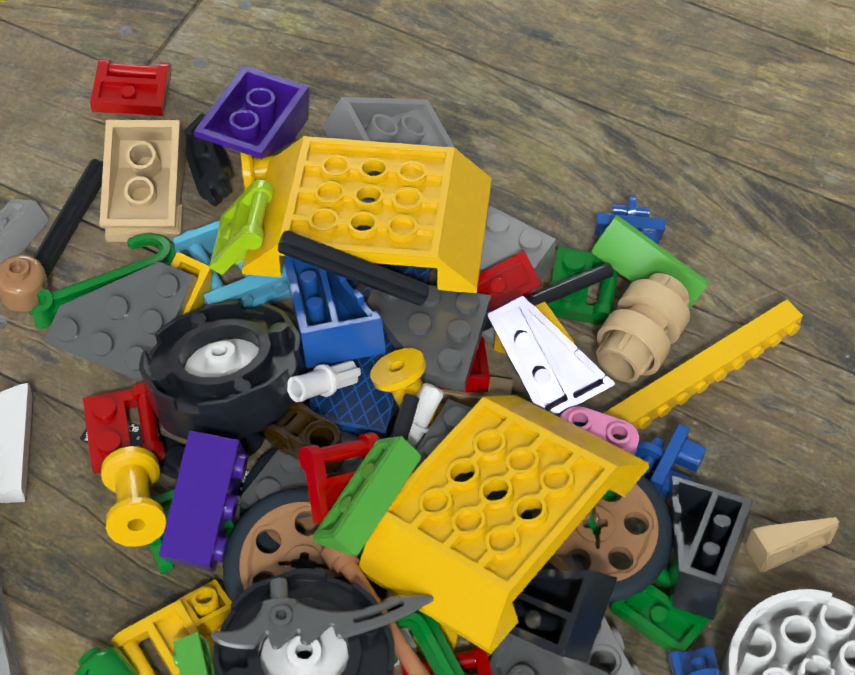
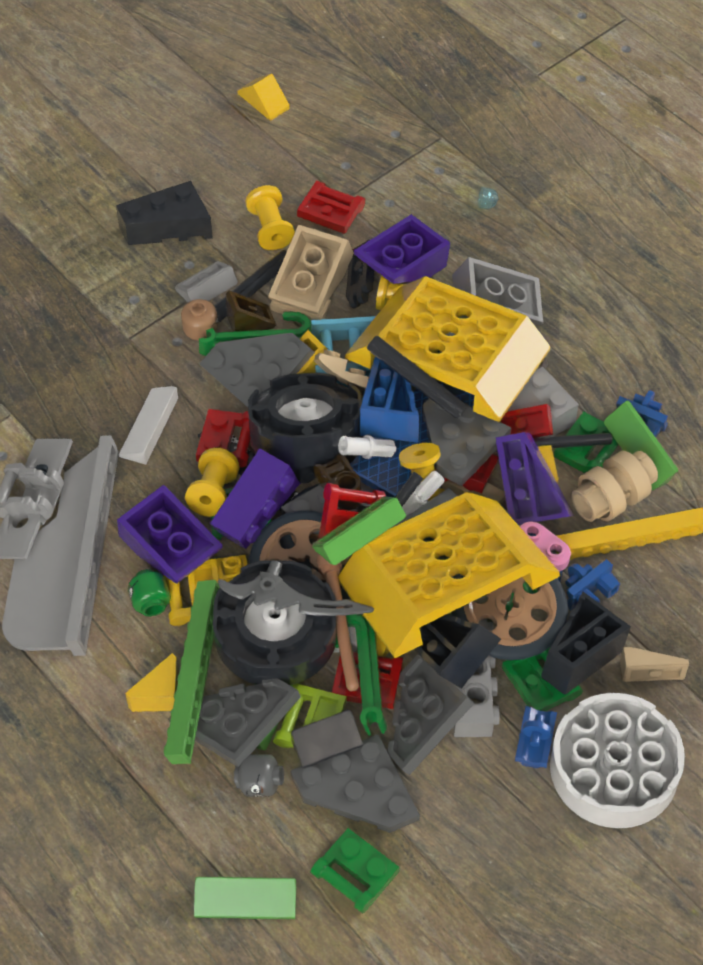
camera: 25 degrees right, 0 degrees up
lime plate [209,180,273,275] -> none
none -> dark purple slope [117,485,223,584]
none -> dark brown slope [226,290,276,332]
none -> yellow piece [245,185,295,250]
none -> tan slope [314,350,369,391]
none -> clear light blue hinge [478,187,499,209]

